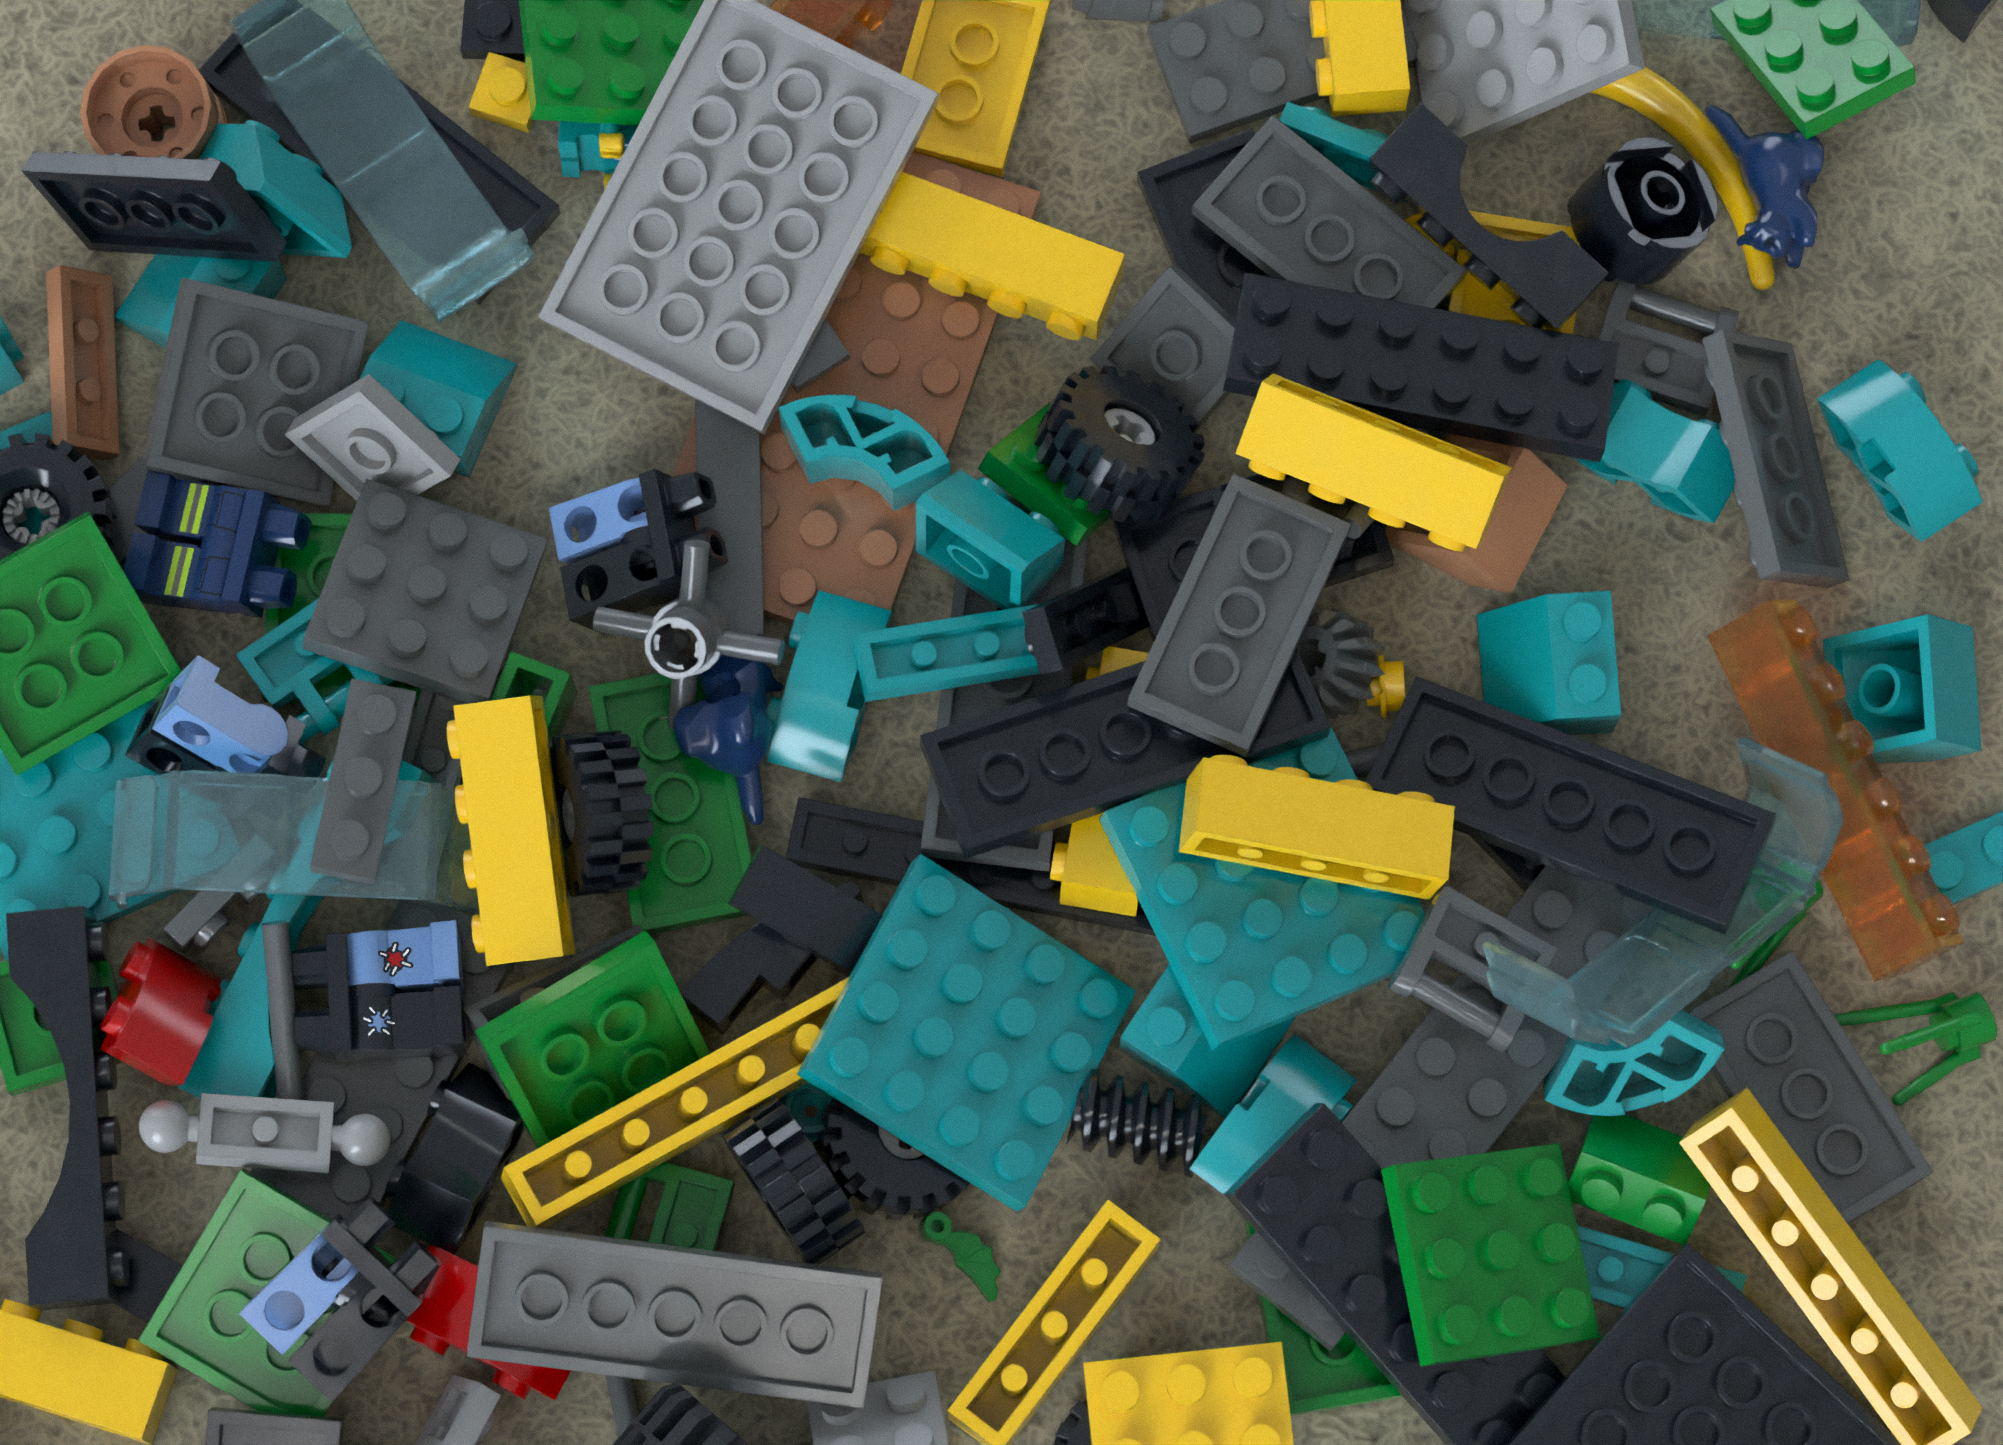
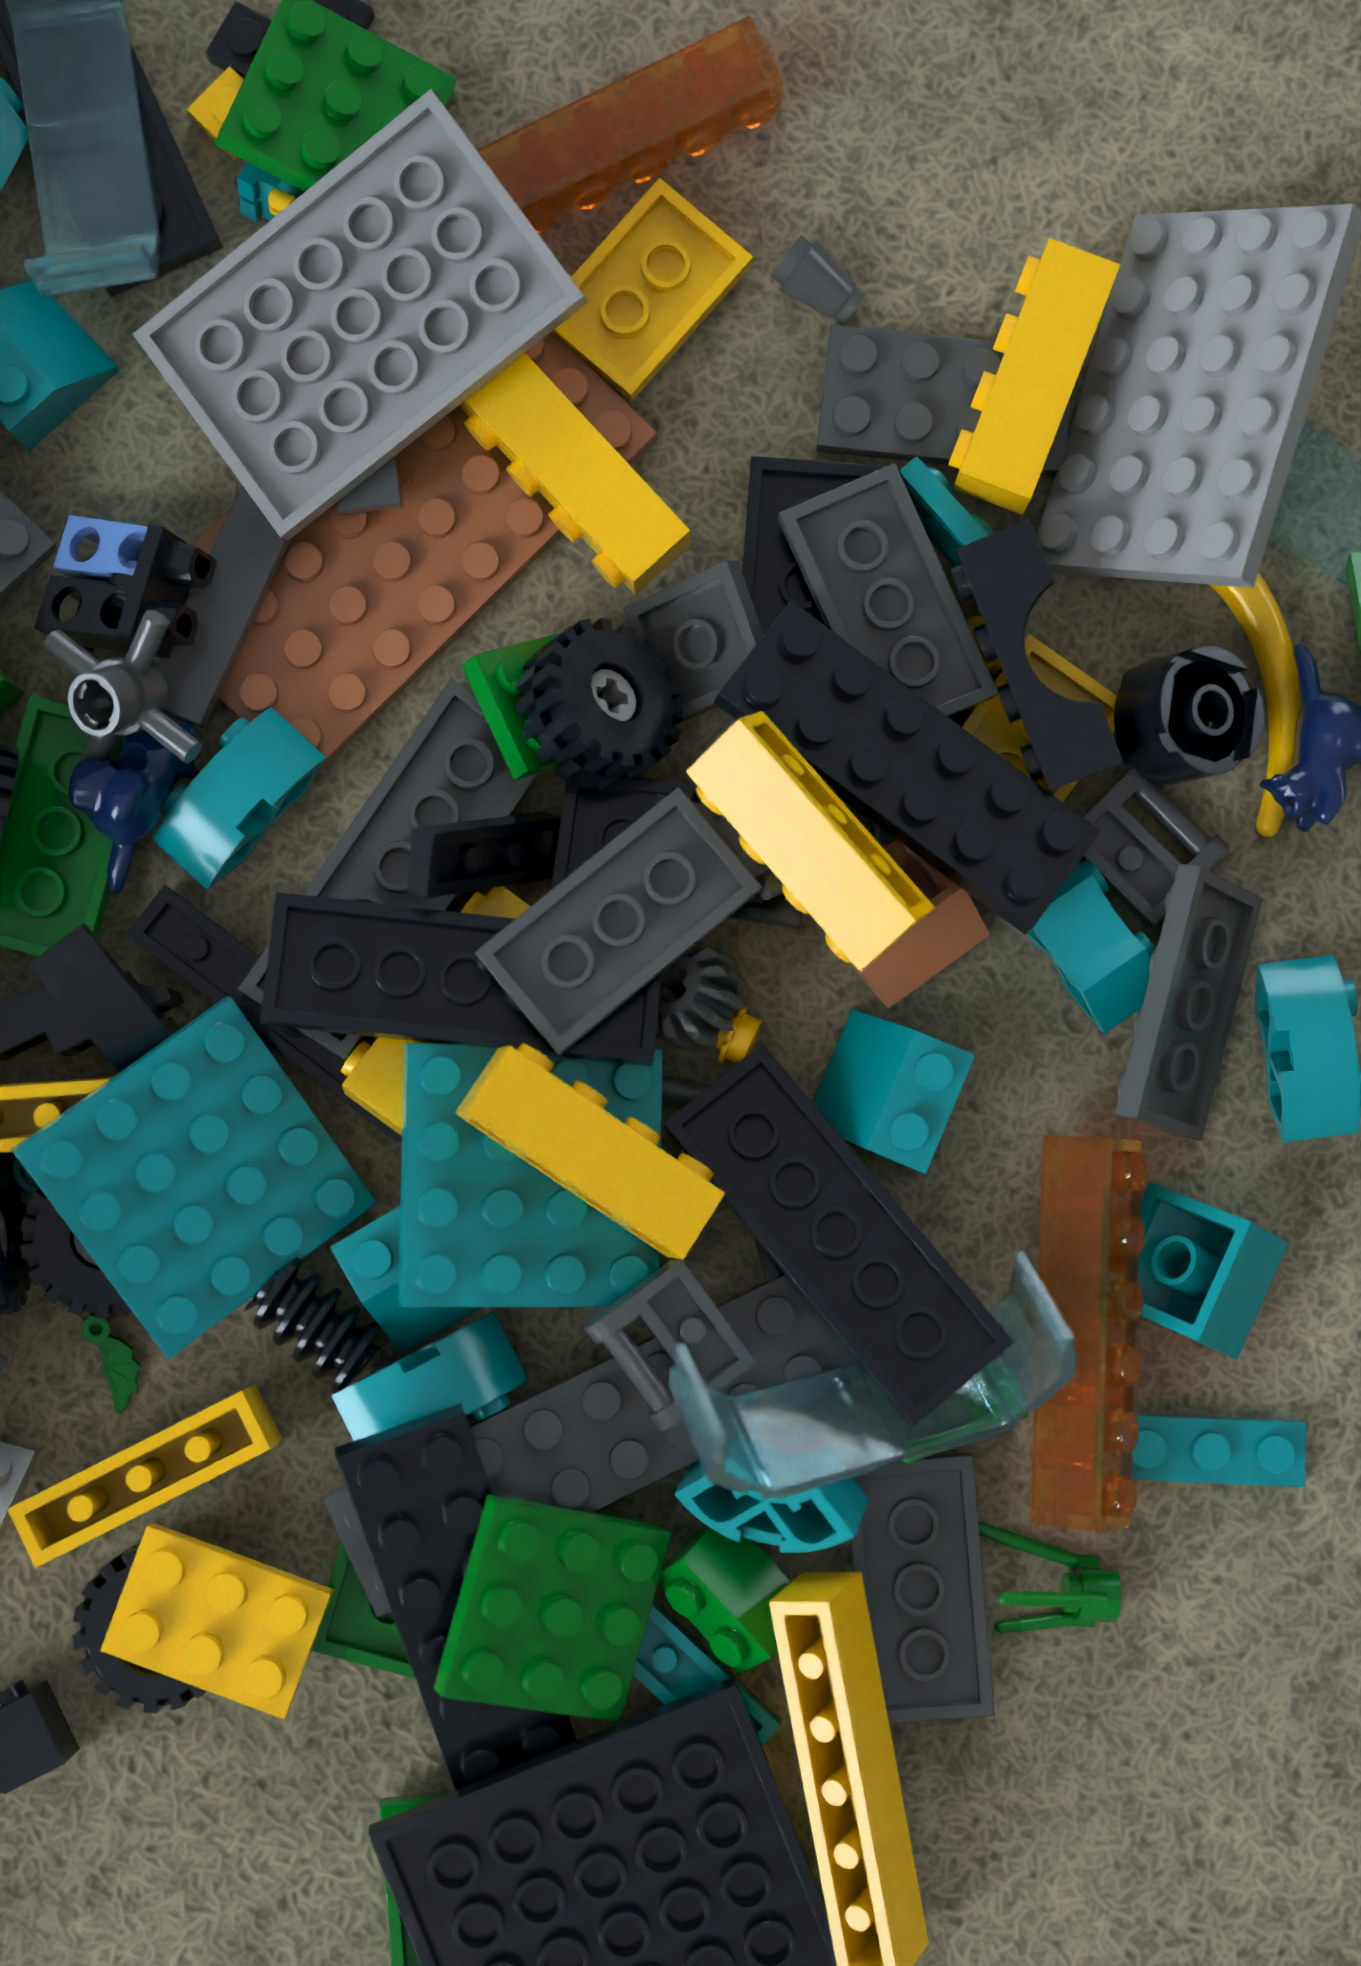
camera: 30 degrees right, 10 degrees up
teal brick [778,394,951,511] -> none
teal plate [852,604,1040,702] -> none
teal slope [915,470,1065,610] -> none

